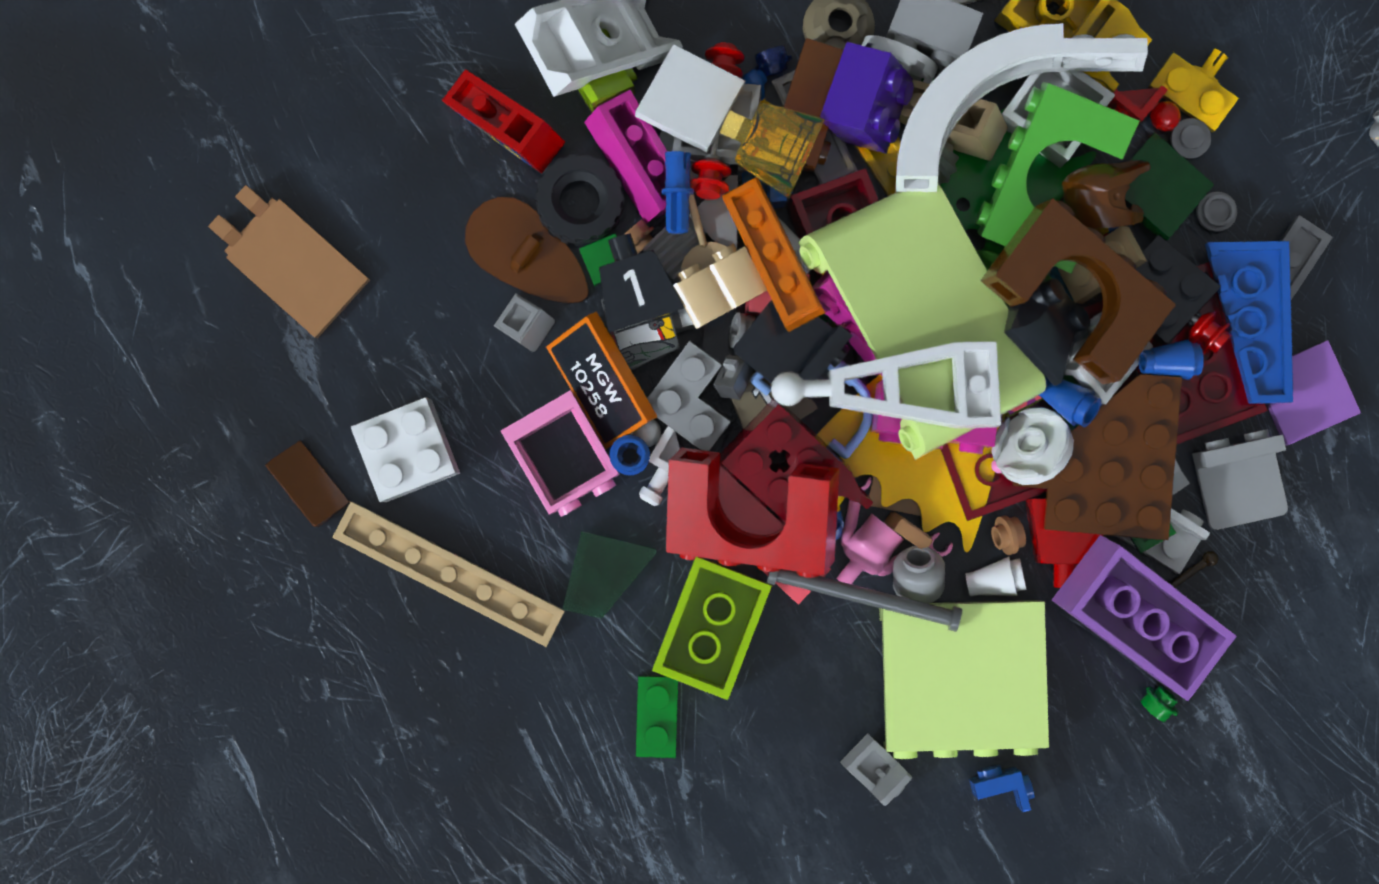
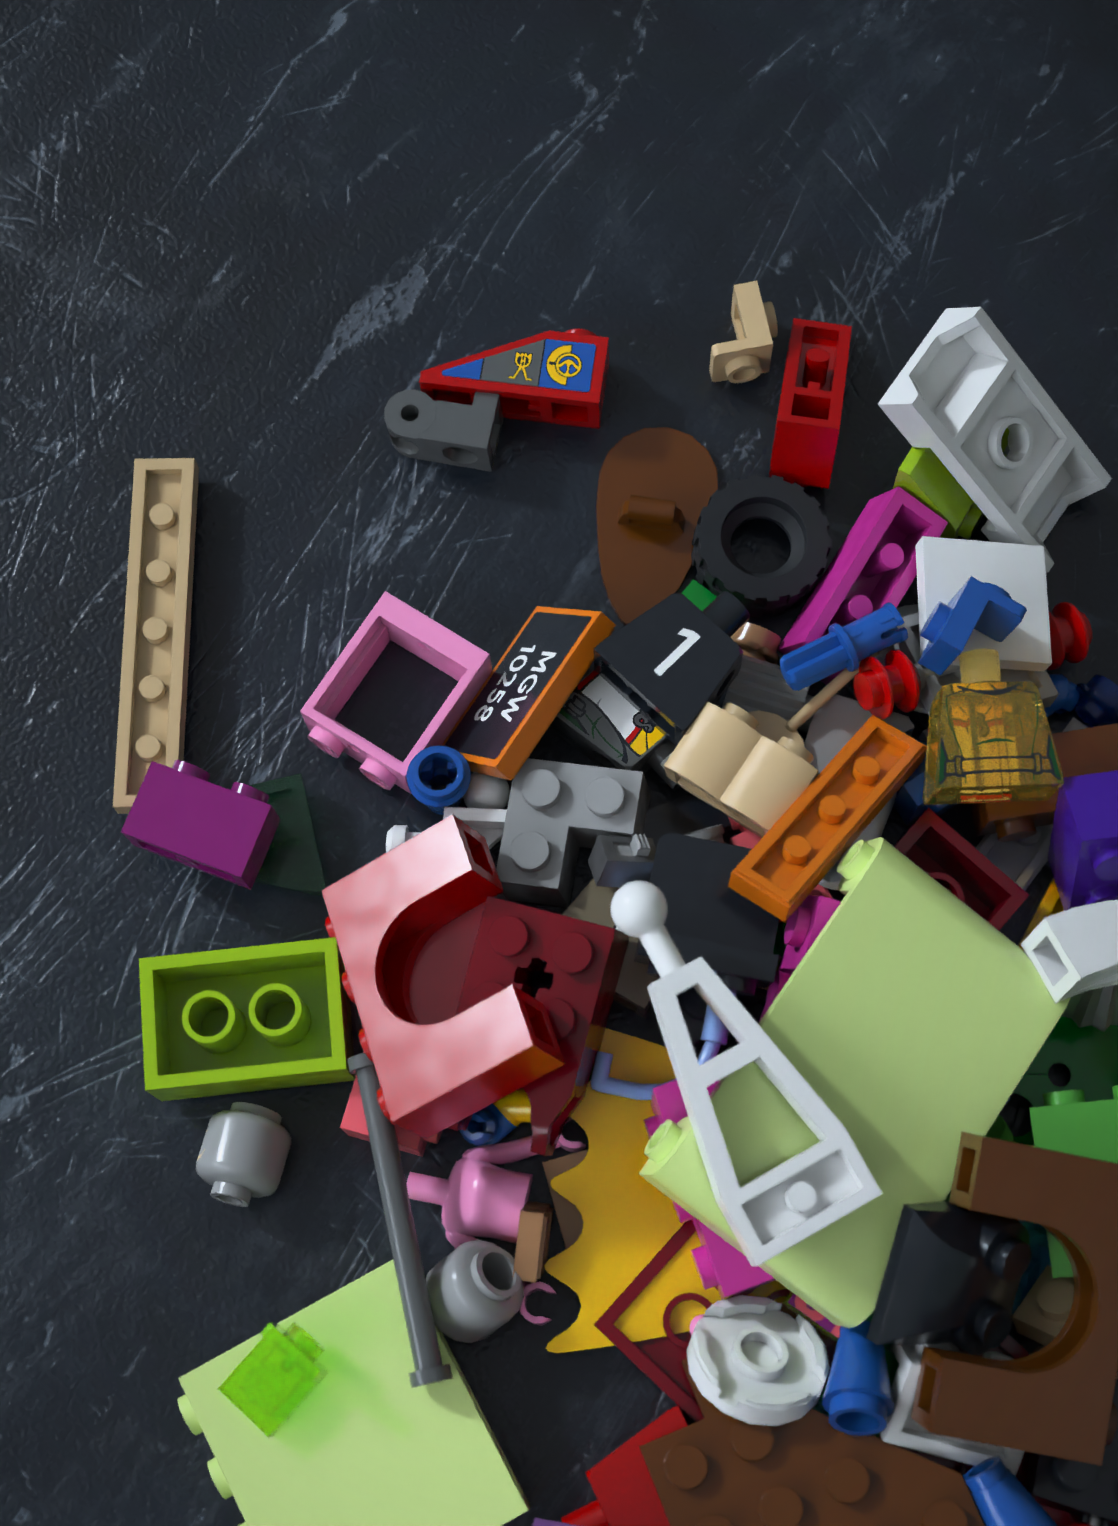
camera: 65 degrees right, 15 degrees down
medium nougat tile [208,185,370,338] -> none
reddish brown slope [265,440,350,527] -> none
white brick [351,397,460,502] -> none
light grey slope [494,293,555,352] -> none
green plate [636,675,678,758] -> none
light grey bracket [840,733,912,806] -> none
white cone [965,557,1026,597] -> none
medium nougat plate [991,515,1026,555] -> none
none -> magenta brick [121,760,281,890]
none -> light grey head [196,1102,292,1207]
none -> clear neon green bracket [218,1322,330,1437]
none -> dark grey leg [384,389,504,472]
none -> slope [419,329,609,429]
none -> tan bracket [709,281,778,383]
none -> blue bracket [918,576,1027,676]

